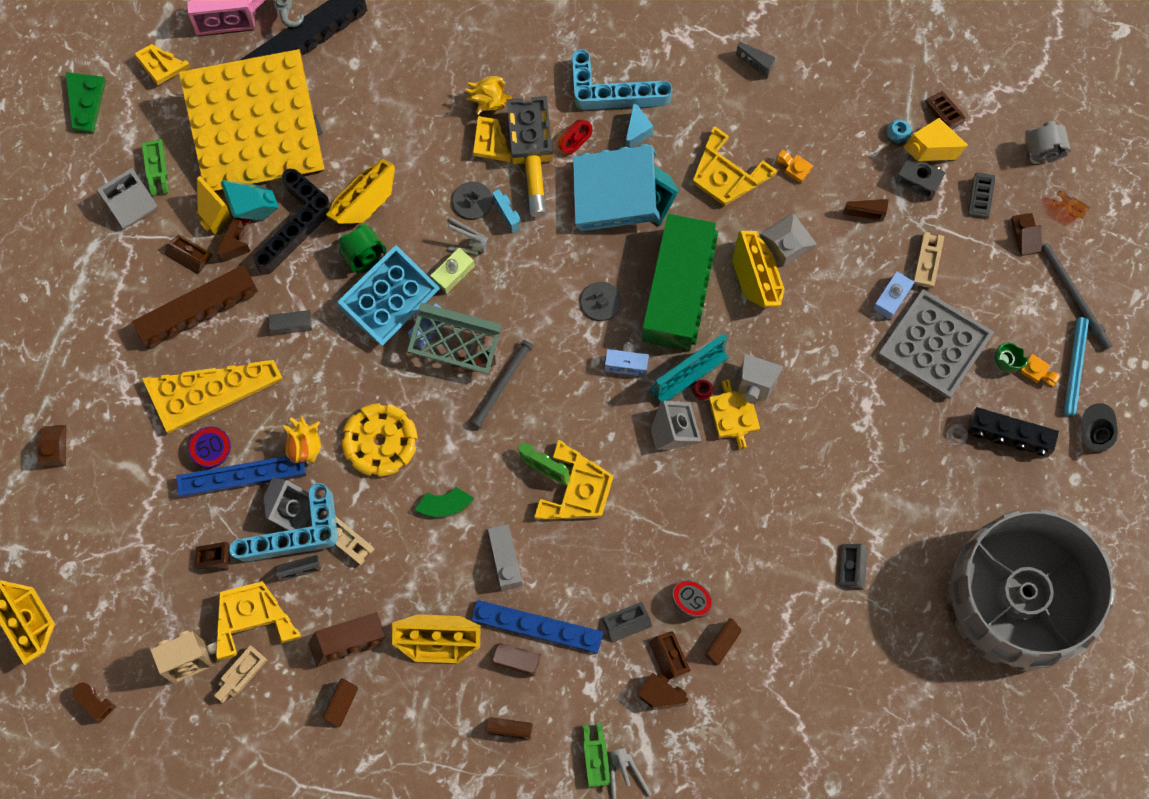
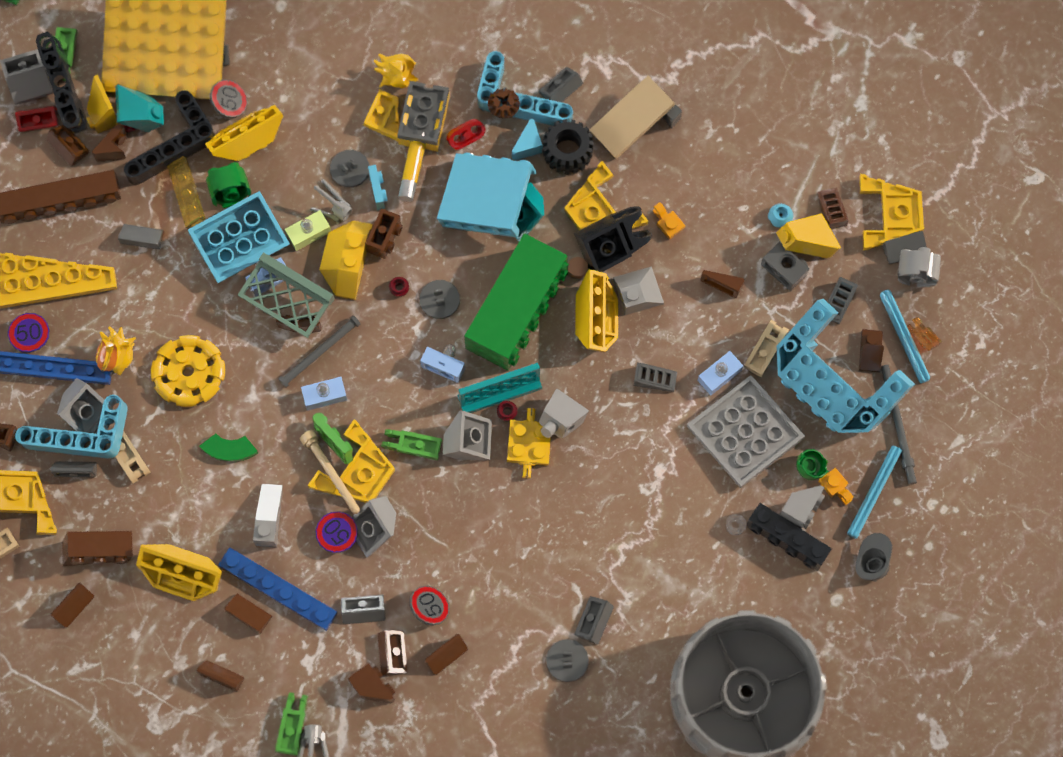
camera: 15 degrees right, 0 degrees up
none -> red slope [15,105,59,132]
none -> black piece [36,31,88,133]
none -> clear yellow tile [167,156,206,229]
none -> piece [210,80,248,118]
none -> tan piece [300,430,360,514]
none -> light blue piece [301,377,347,411]
none -> piece [316,511,358,553]
none -> yellow wedge [319,220,373,300]
none -> light grey slope [352,496,396,558]
none -> reddish brown brick [365,208,403,259]
none -> bright green hinge [381,429,443,460]
none -> dark red plate [389,277,409,297]
none -> reddish brown gear [488,87,520,119]
none -> dark grey slope [538,67,583,102]
none -> black tyre [543,119,593,175]
none -> dark grey piece [546,639,589,682]
none -> nougat tile [567,257,588,279]
none -> black brick [574,206,652,272]
none -> tan tile [589,75,675,159]
none -> dark grey slope [633,362,677,392]
none -> medium azure wedge [776,299,915,433]
none -> light grey slope [780,486,825,529]
none -> yellow wing [859,174,924,250]
none -> medium azure axle [880,289,930,383]
none -> dark grey slope [882,231,927,265]

